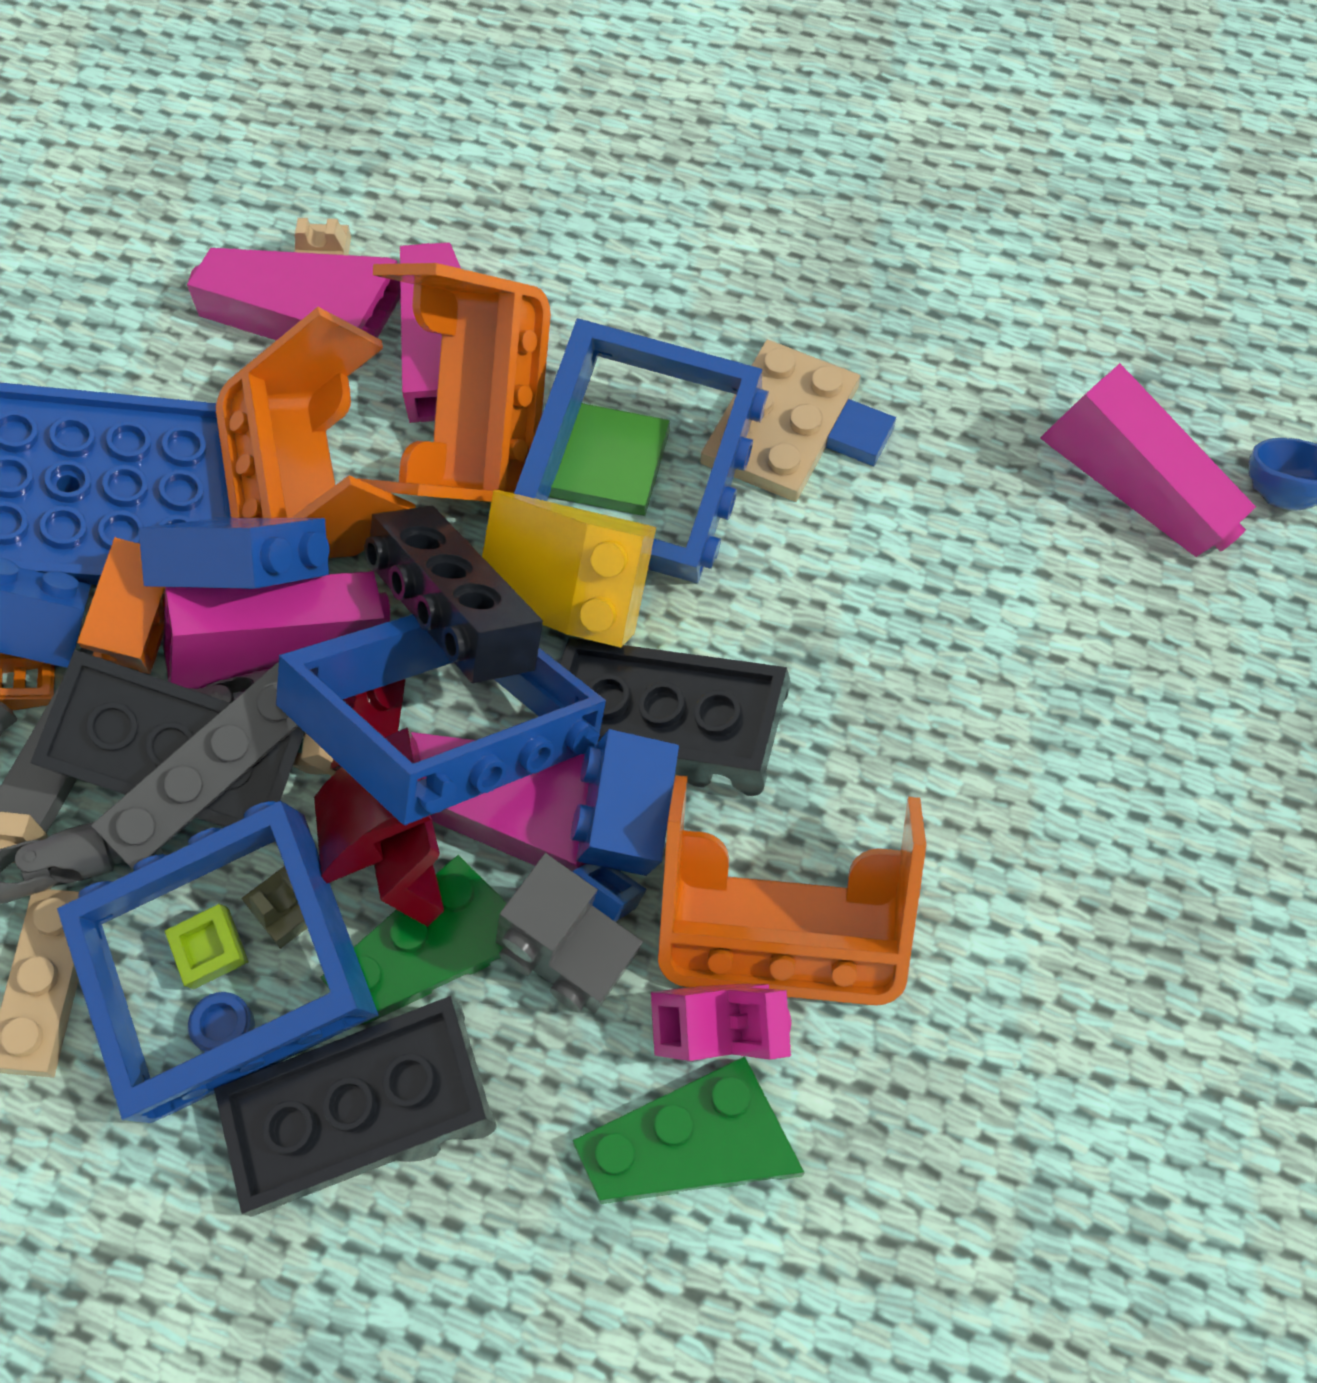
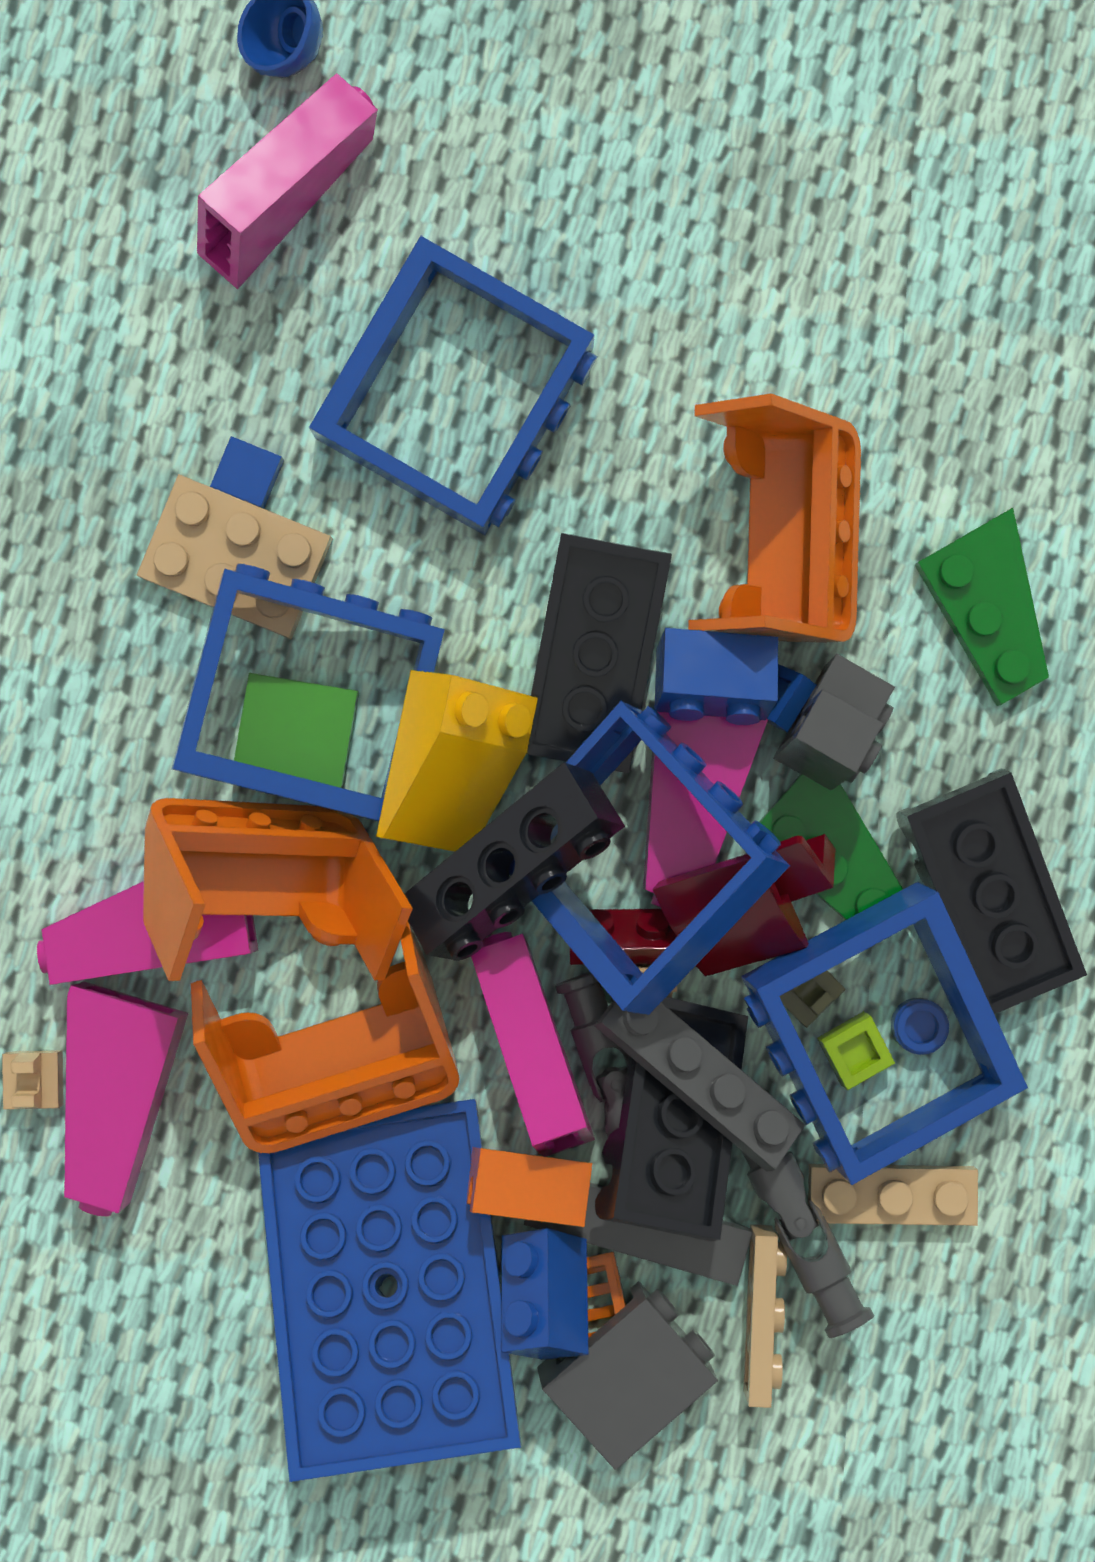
camera: 90 degrees left, 25 degrees up
blue brick [138,518,329,589] -> none
dark pink brick [651,984,791,1061] -> none
none -> blue window [309,236,598,536]

